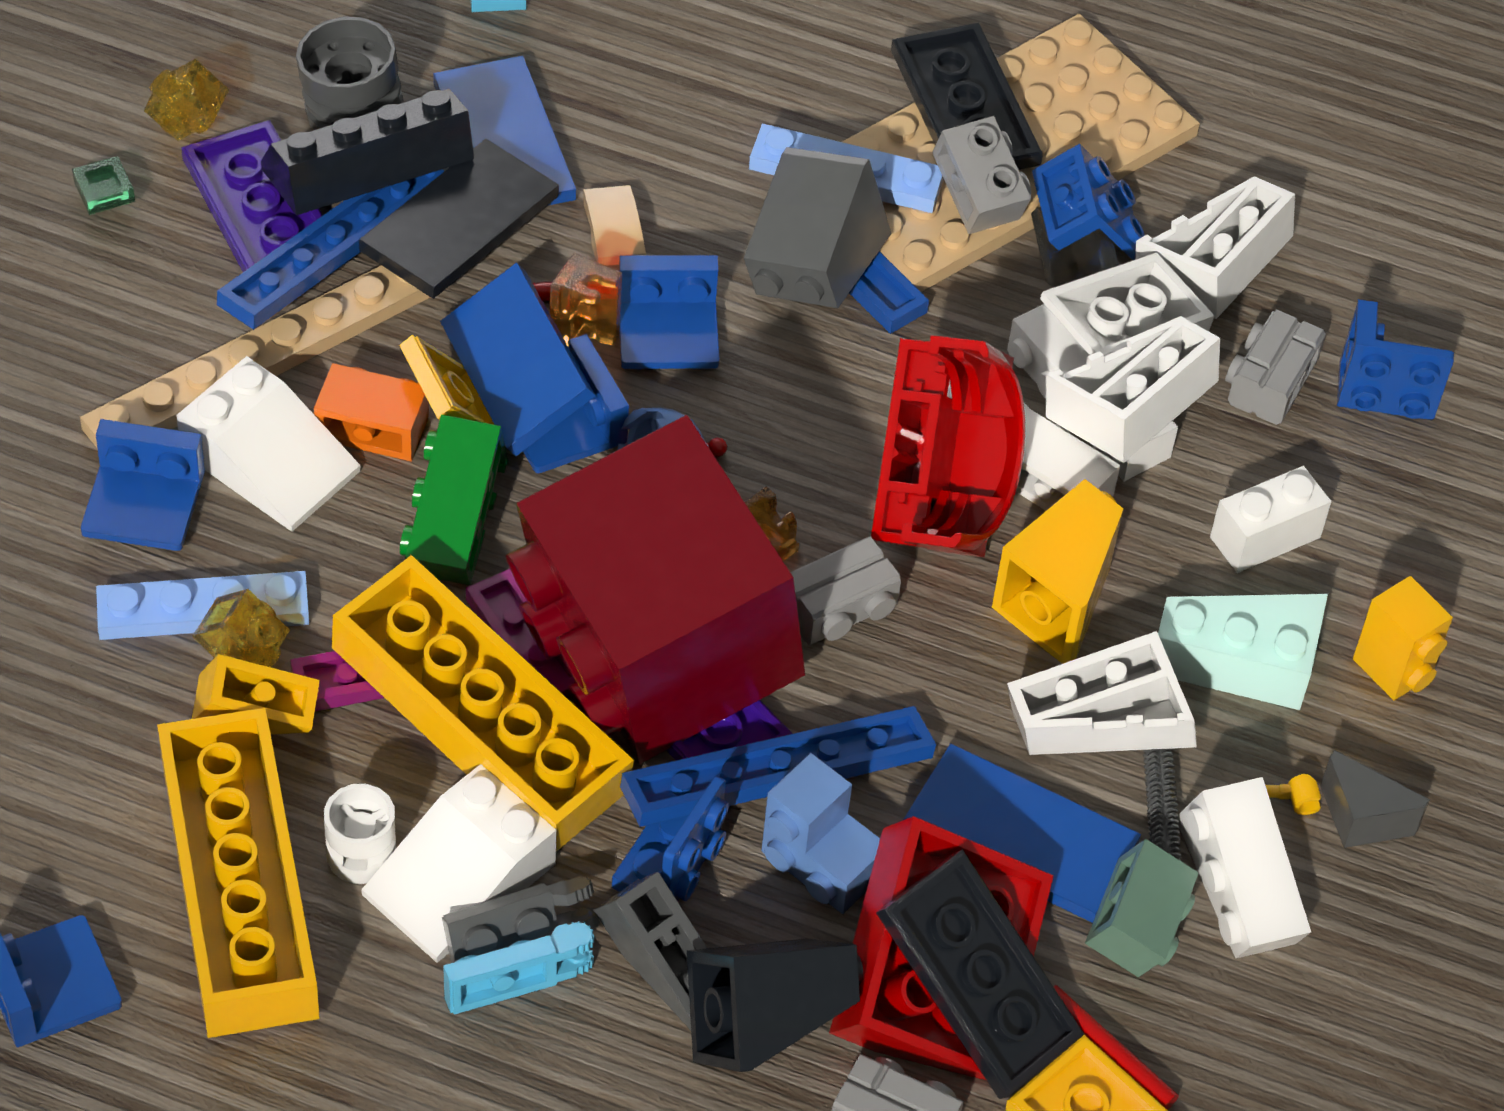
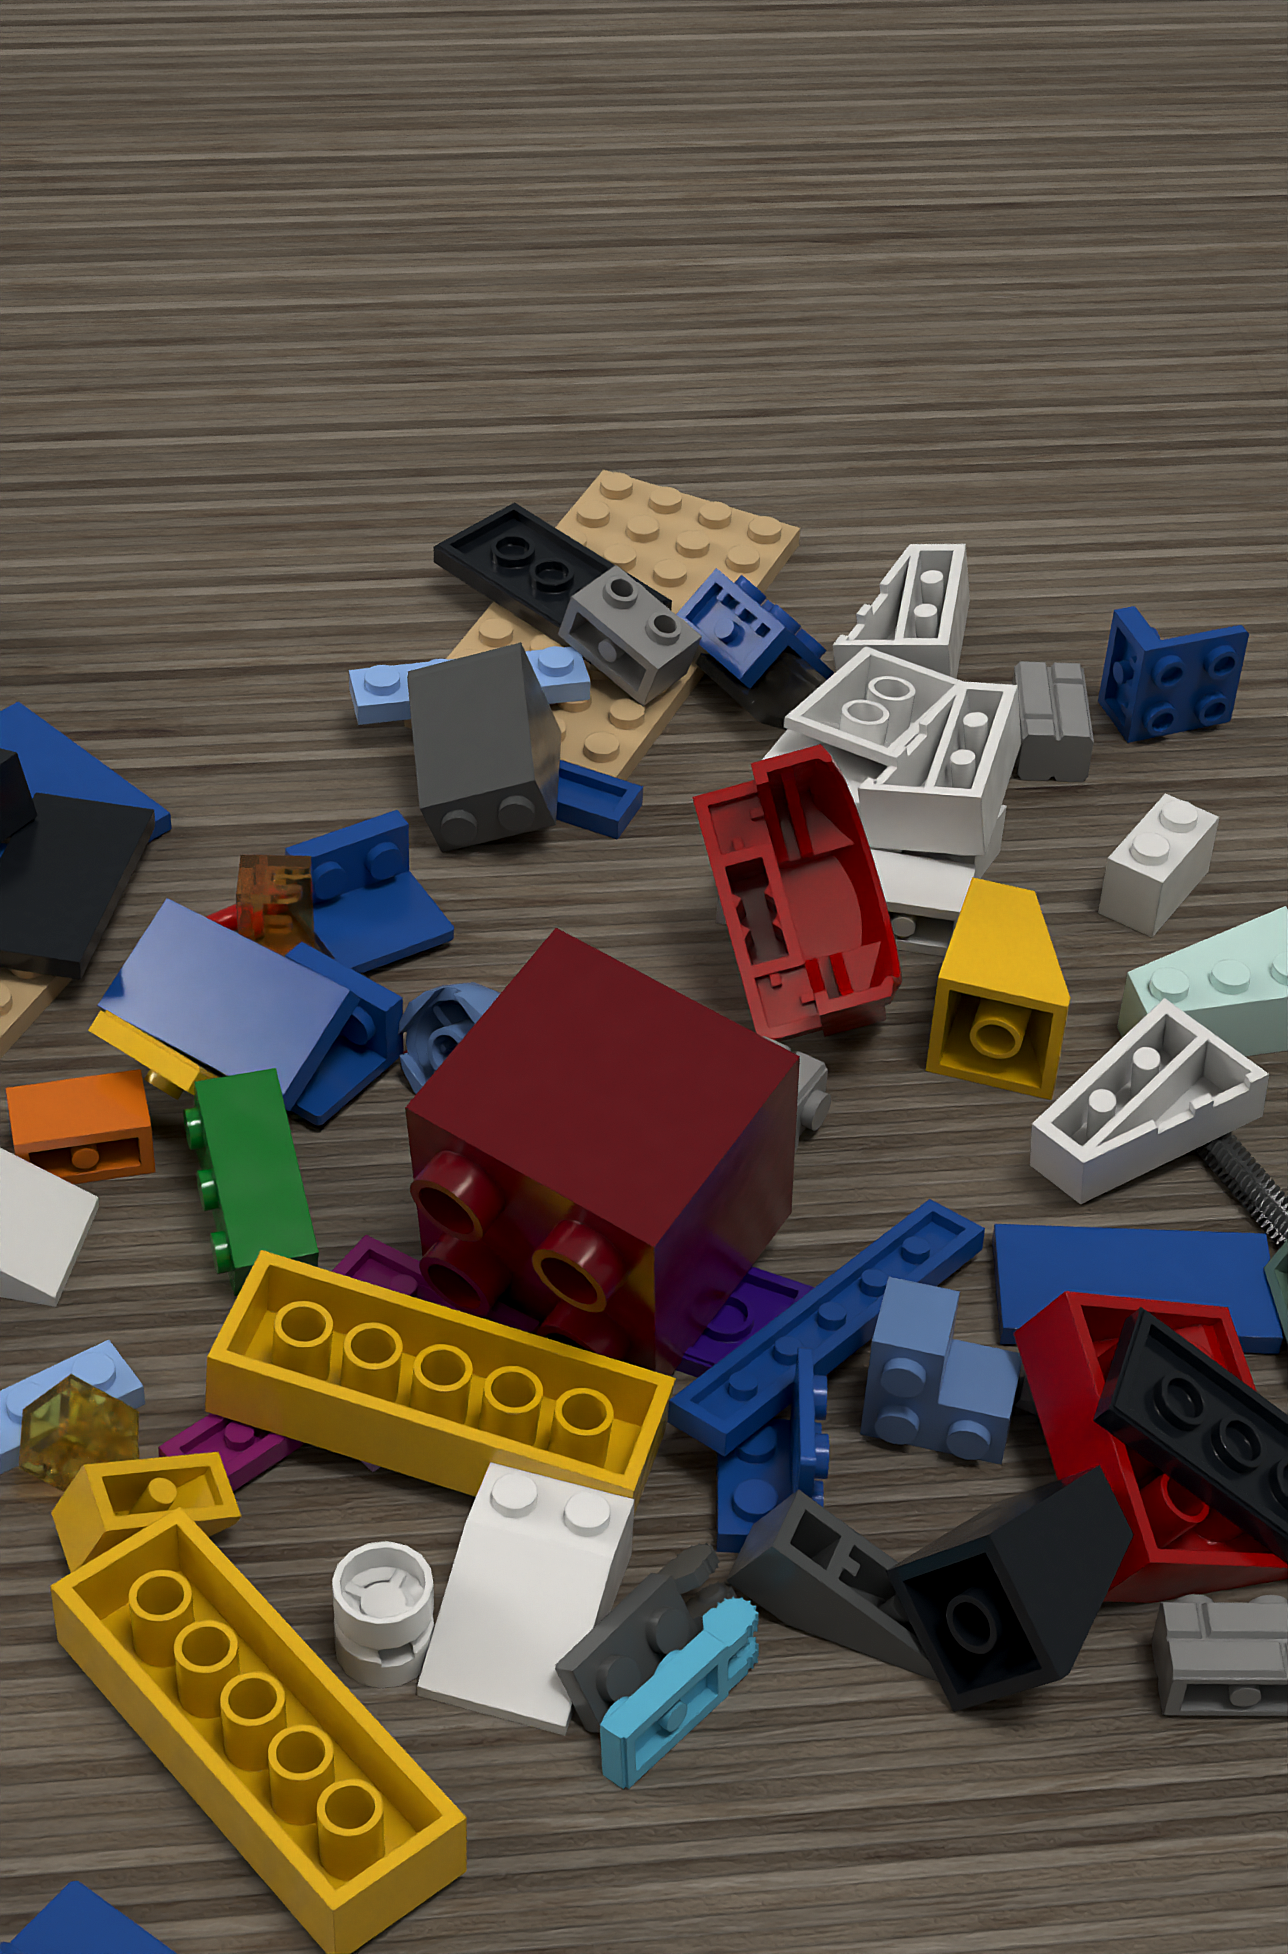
camera: 25 degrees left, 10 degrees down
tan slope [583,185,646,267] -> none

